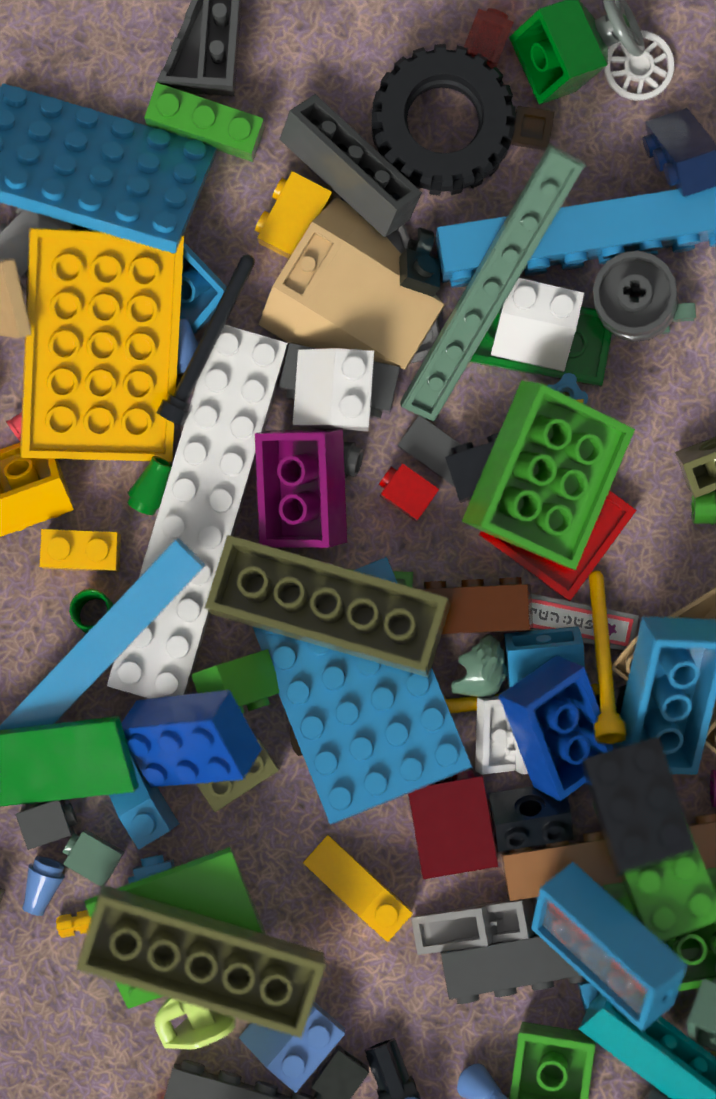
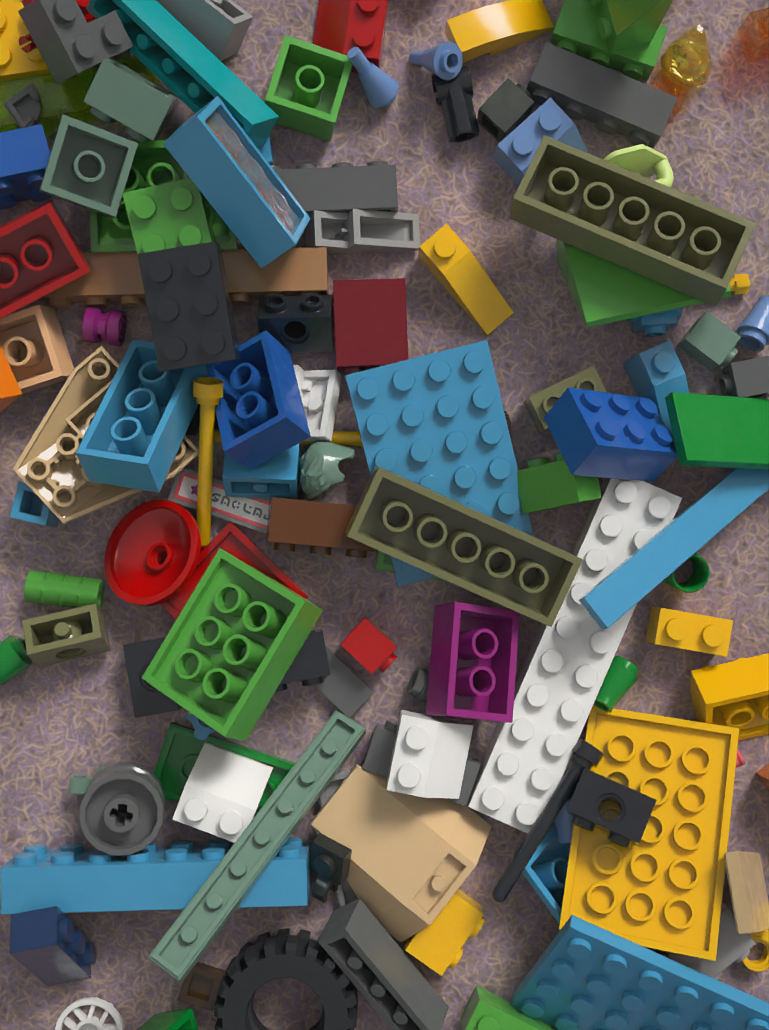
camera: 175 degrees left, 0 degrees up
none -> red dish [104,500,201,606]
none -> black brick [123,637,183,718]
none -> black brick [567,768,656,849]

